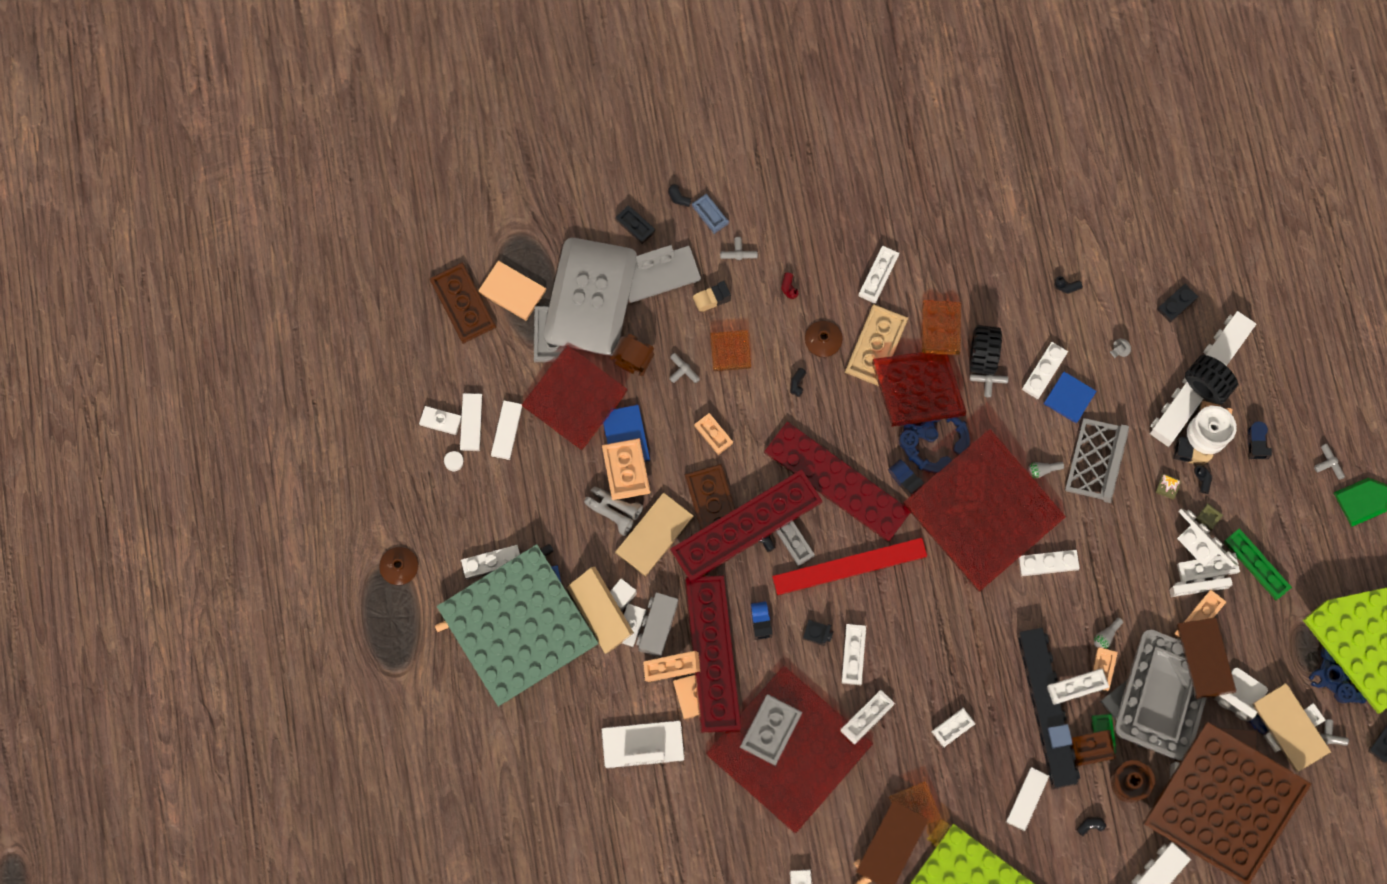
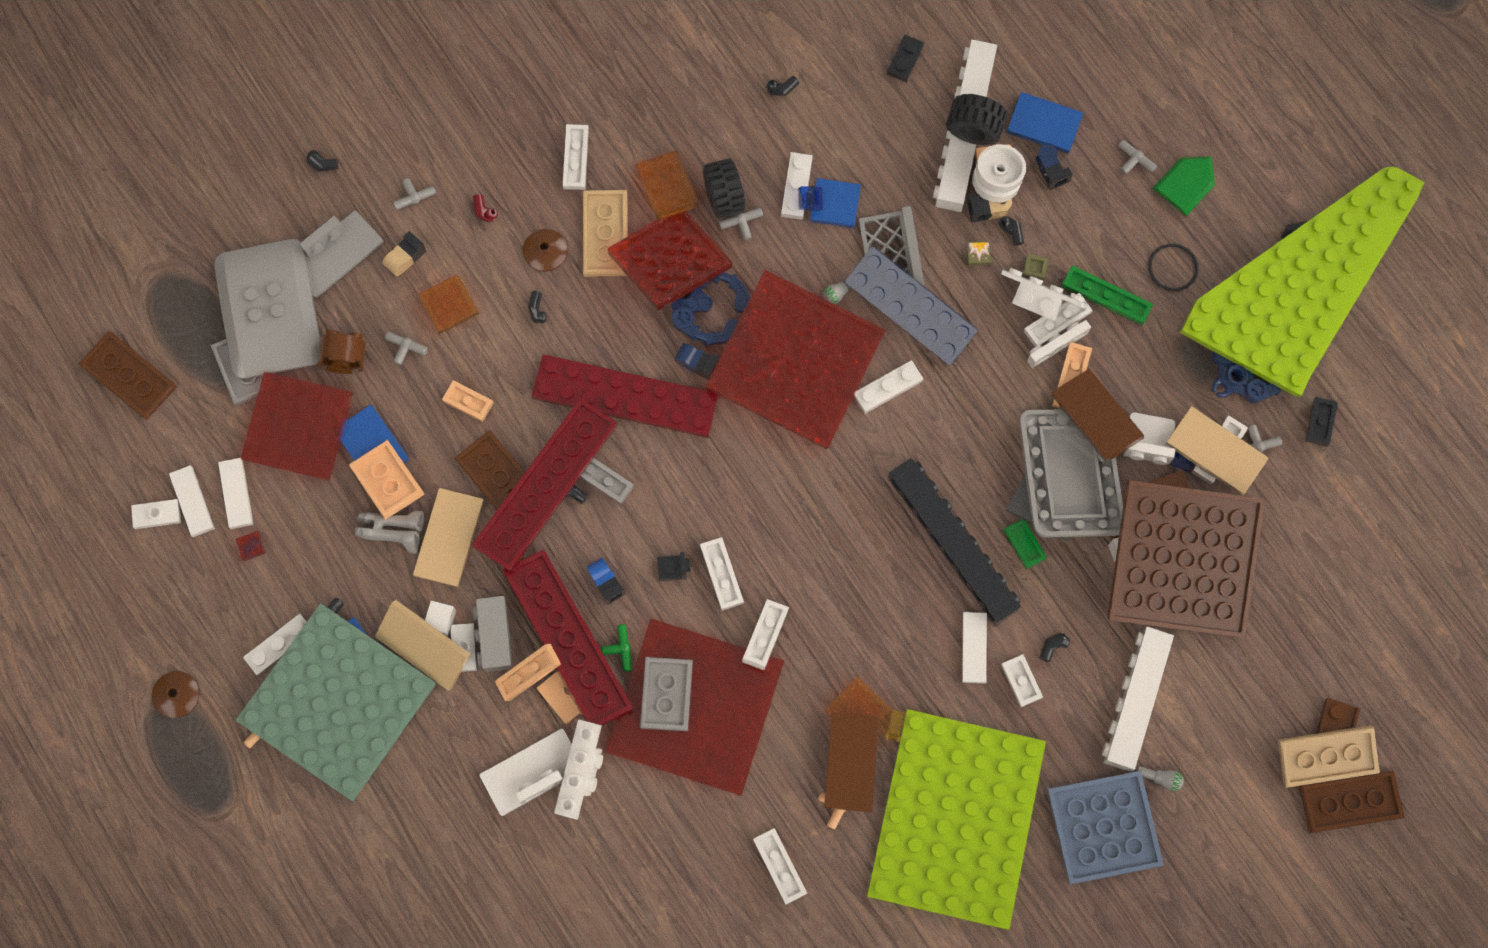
camera: 25 degrees left, 0 degrees up
white tile [444,451,464,471] -> none
light nougat tile [478,261,546,321] -> none
black plate [615,205,655,244] -> none
sand blue tile [692,193,729,234] -> none
red tile [772,538,927,596] -> none
white plate [932,708,975,748] -> none
white tile [1047,668,1109,705] -> none
sand blue tile [1048,724,1072,748] -> none
reddish brown plate [1071,730,1116,766] -> none
light nougat plate [1092,647,1118,691] -> none
light grey piece [1094,617,1123,649] -> none
light grey plate [1110,338,1131,358] -> none
reddish brown brick [1111,760,1155,803] -> none
none -> clear red tile [236,531,266,561]
none -> white bracket [554,720,603,820]
none -> green piece [601,624,632,671]
none -> clear blue plate [798,186,823,211]
none -> plate [845,246,979,365]
none -> white plate [1001,655,1043,707]
none -> blue tile [1007,92,1083,154]
none -> black piece [1148,243,1199,291]

